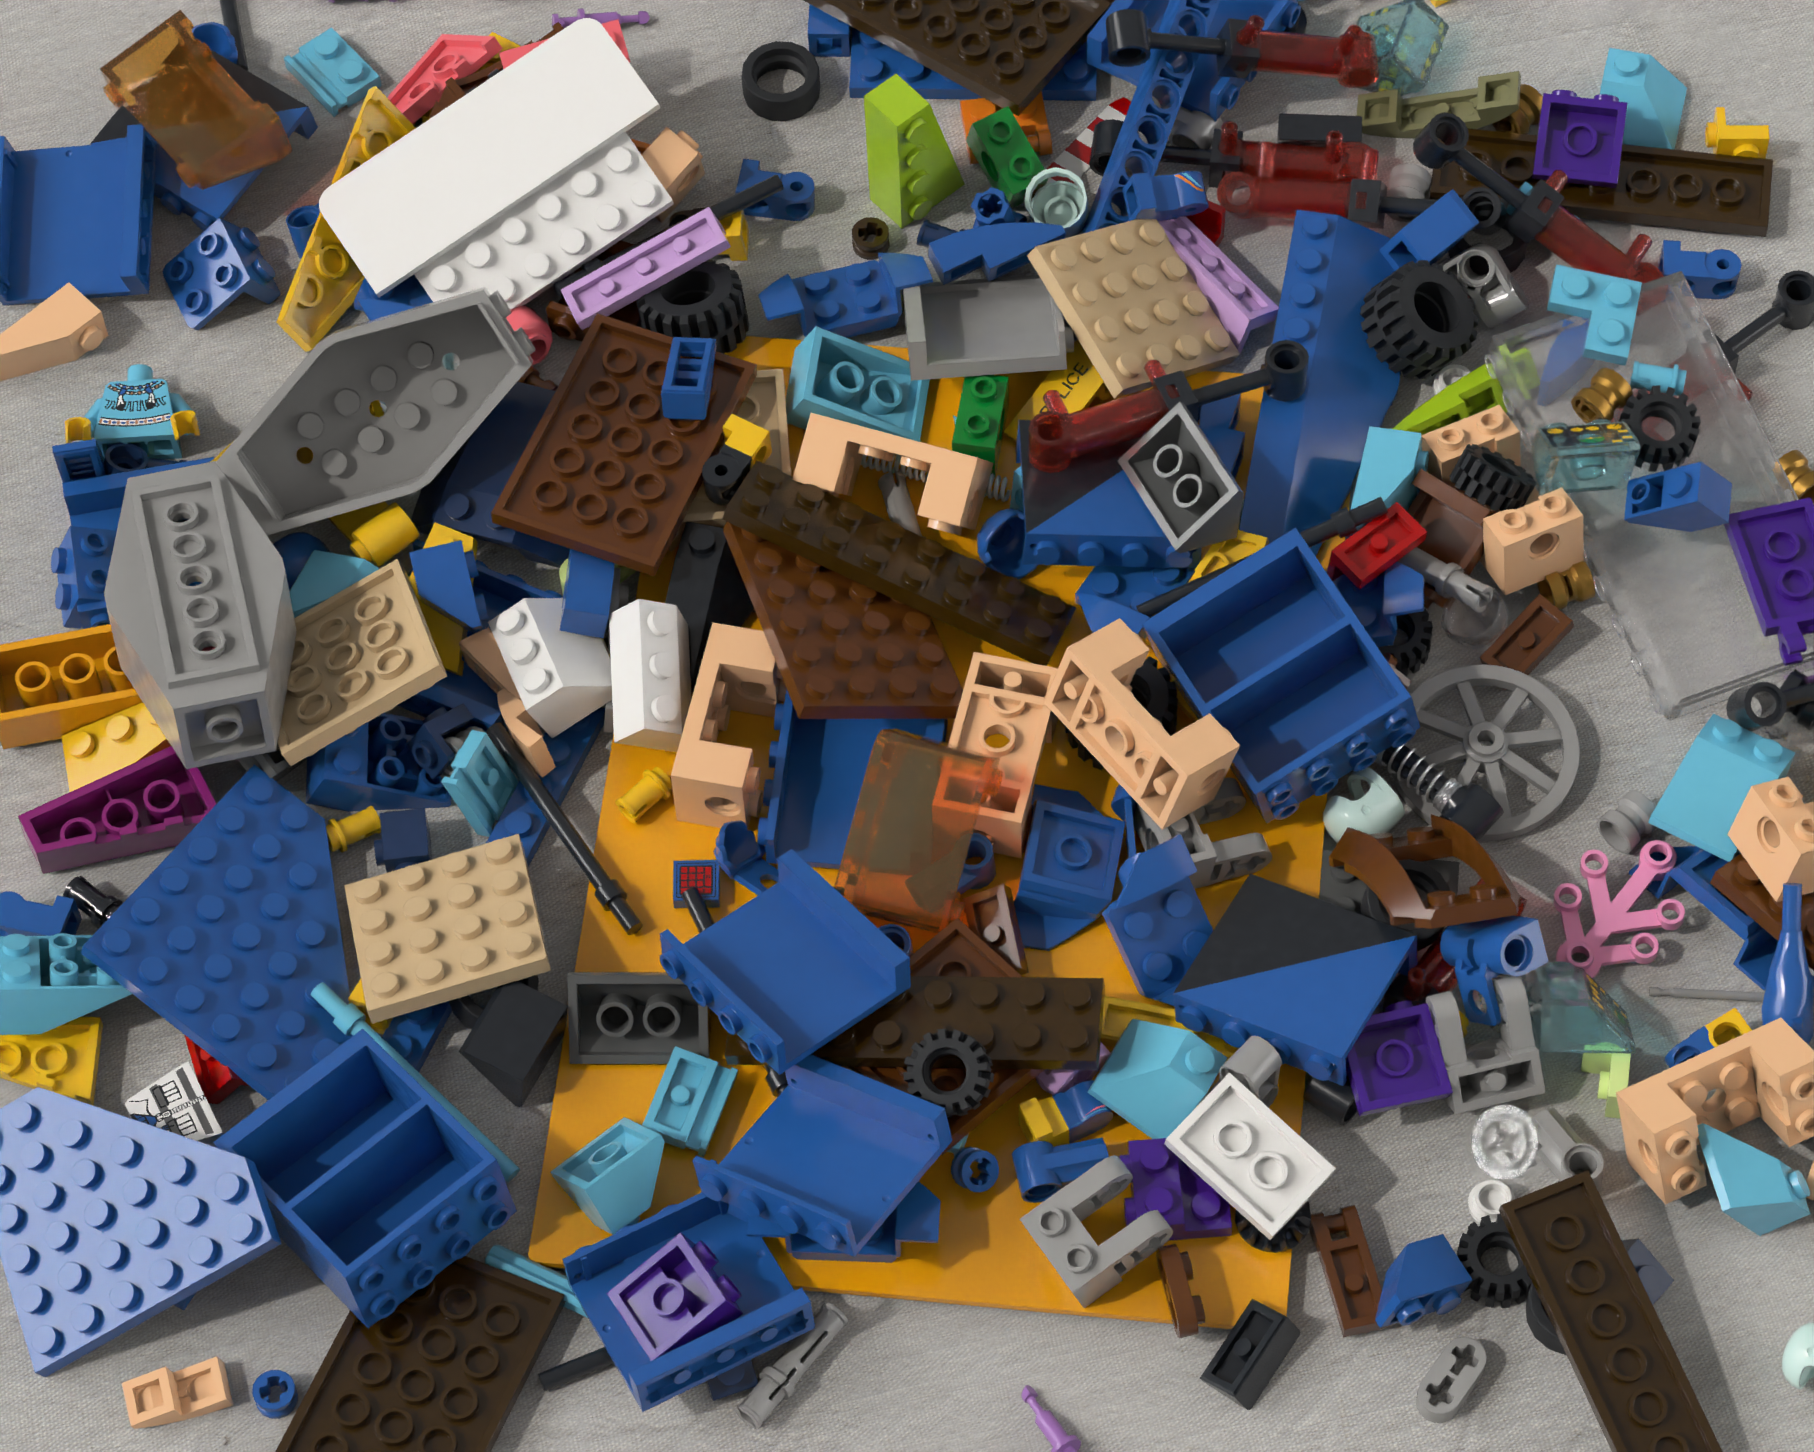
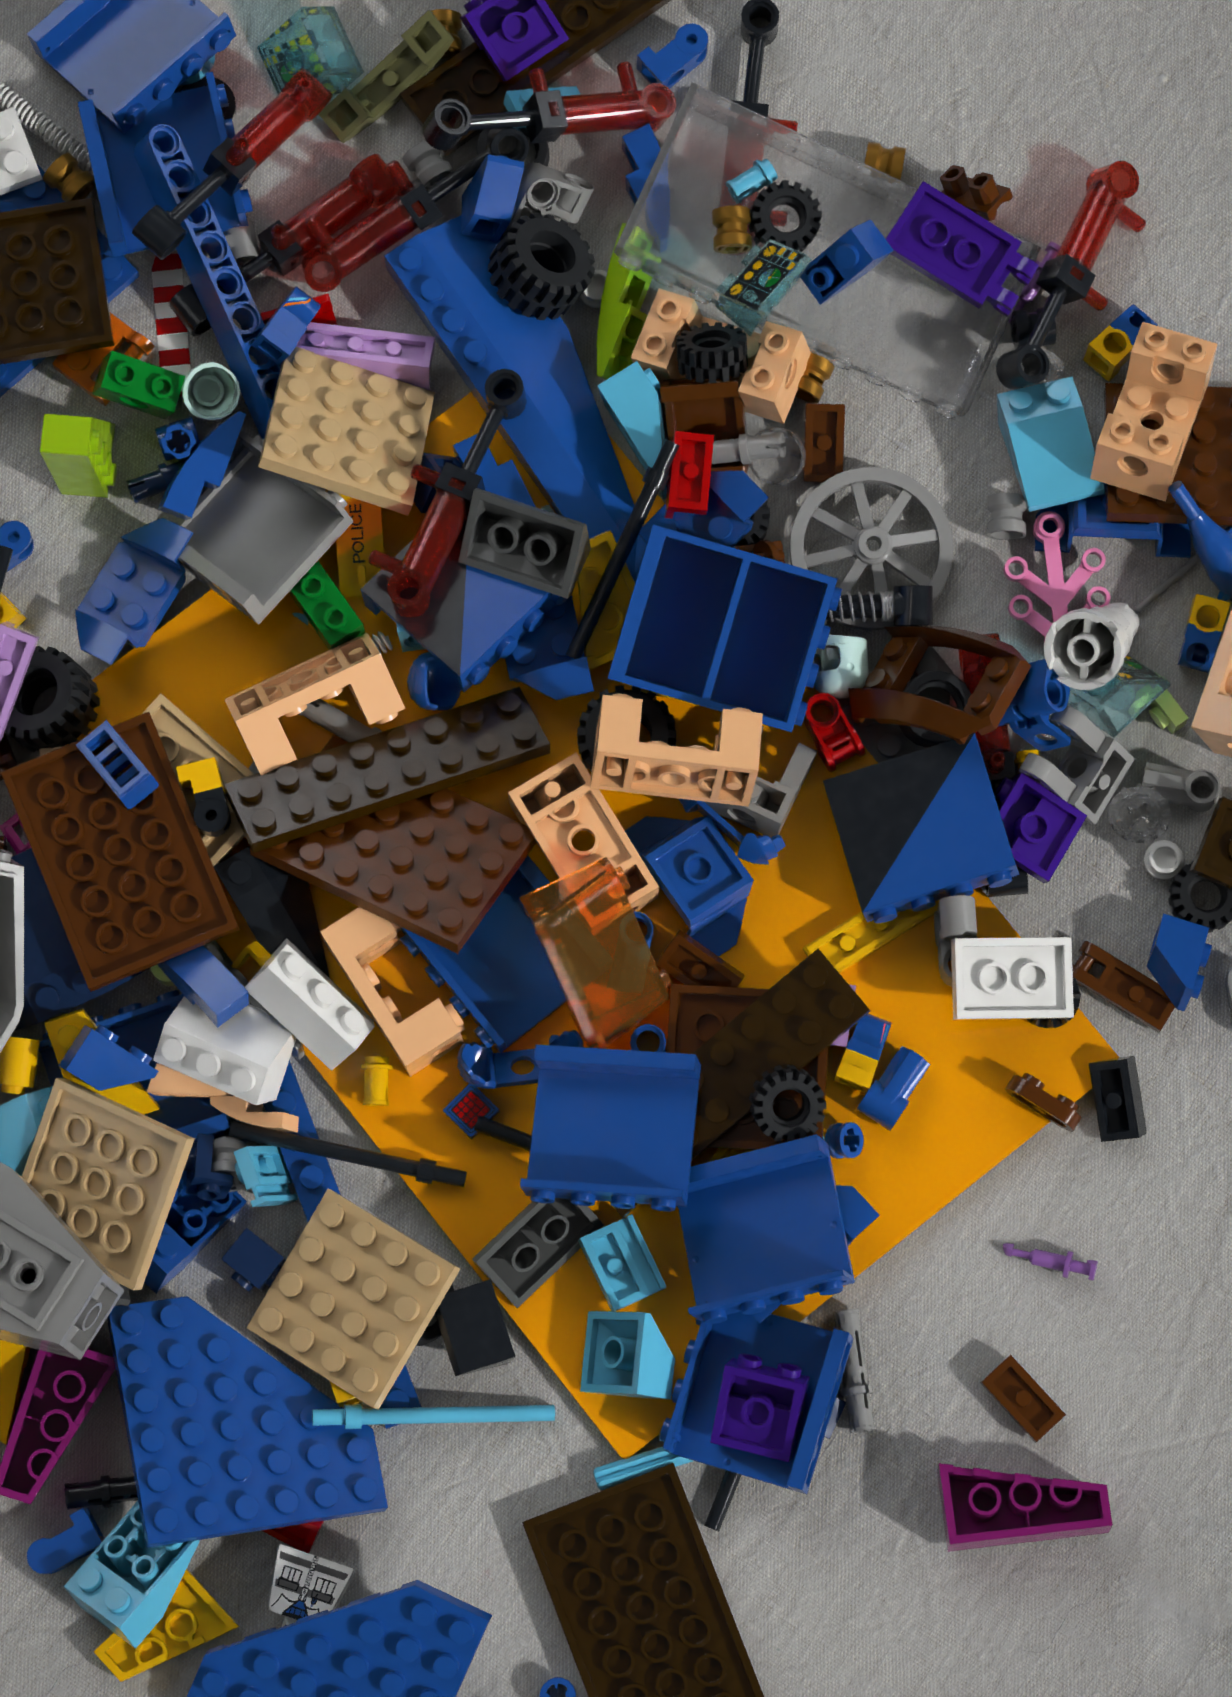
camera: 45 degrees left, 20 degrees up
blue container [213,1029,517,1328] -> none
yellow pin [326,806,381,853] -> none
medium azure slope [786,326,930,442] -> none
dark brown bush [852,217,890,260] -> none
light grey brick [1020,1155,1173,1308] -> none
medium azure slope [1087,1019,1227,1139] -> none
blue piece [1102,834,1213,1006] -> none
dark purple plate [1120,1138,1232,1241] -> none
black slope [1277,113,1362,146] -> none
medium azure plate [1547,264,1642,366] -> none
none -> red piece [803,693,866,773]
none -> white cone [1044,602,1139,690]

